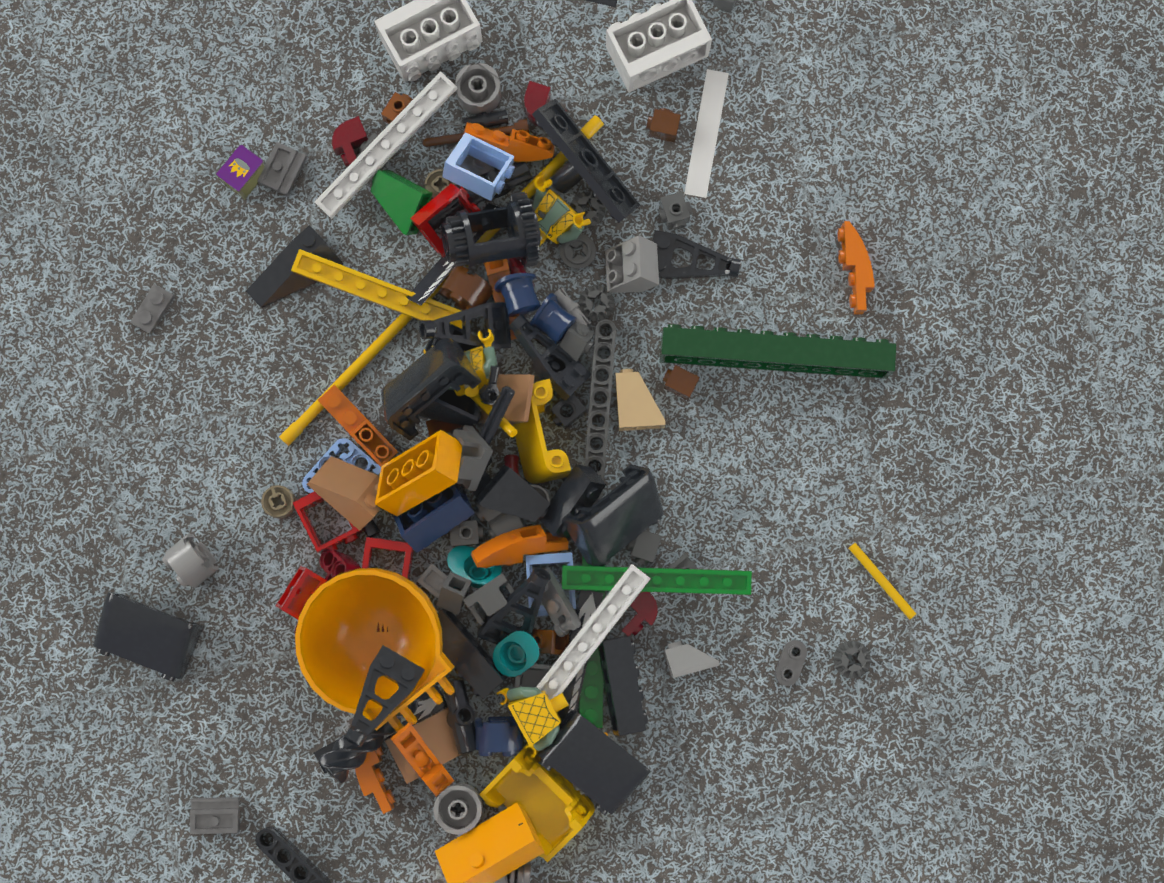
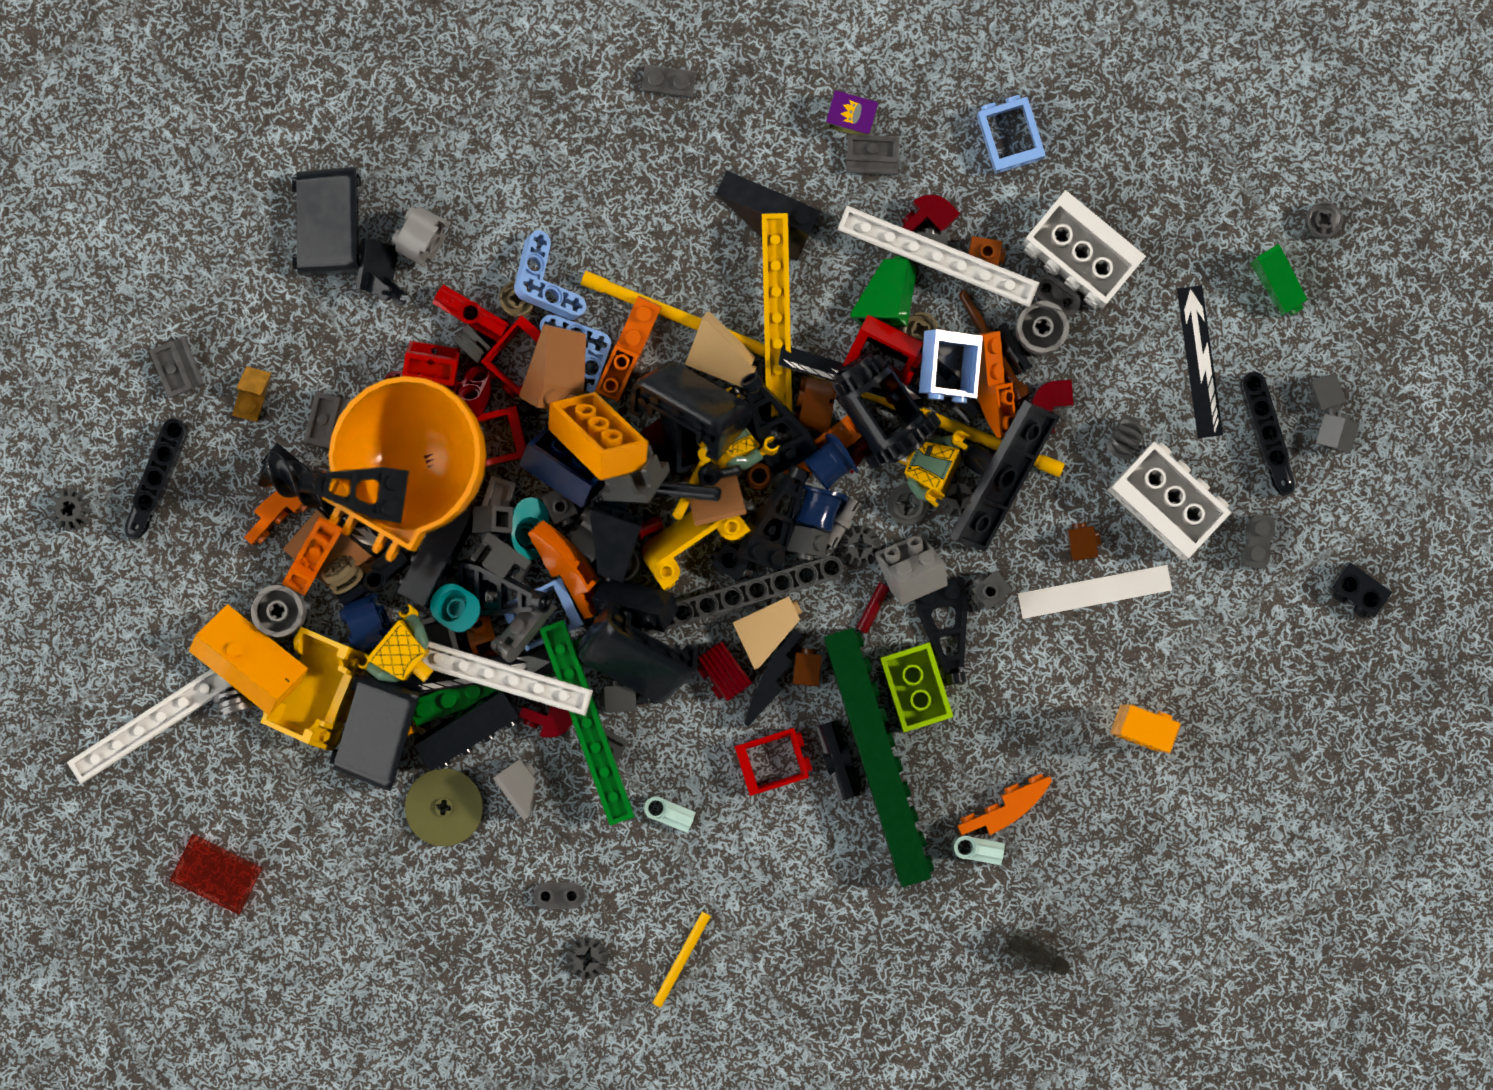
camera: 70 degrees right, 5 degrees up
none -> pearl gold slope [232,366,272,423]
none -> flat silver plate [303,392,351,448]
none -> dark tan wheel [321,555,363,594]
none -> black plate [356,238,408,306]
none -> olive piece [405,768,483,846]
none -> red piece [432,284,510,342]
none -> dark grey wheel [452,325,491,364]
none -> light blue beam [514,230,586,320]
none -> light aqua piece [643,796,696,833]
none -> tan slope [685,311,757,387]
none -> dark red brick [697,641,752,701]
none -> red window [734,728,813,796]
none -> black slope [744,629,803,727]
none -> reddish brown brick [746,463,772,491]
none -> black piece [816,720,860,801]
none -> dark red piece [856,582,890,634]
none -> lime brick [879,642,953,733]
none -> light aqua piece [951,835,1005,865]
none -> light blue window [977,95,1046,174]
none -> clear smoke brick [999,926,1070,975]
none -> flat silver plate [1035,274,1081,316]
none -> dark grey gear [1107,415,1146,460]
none -> light orange brick [1110,705,1181,753]

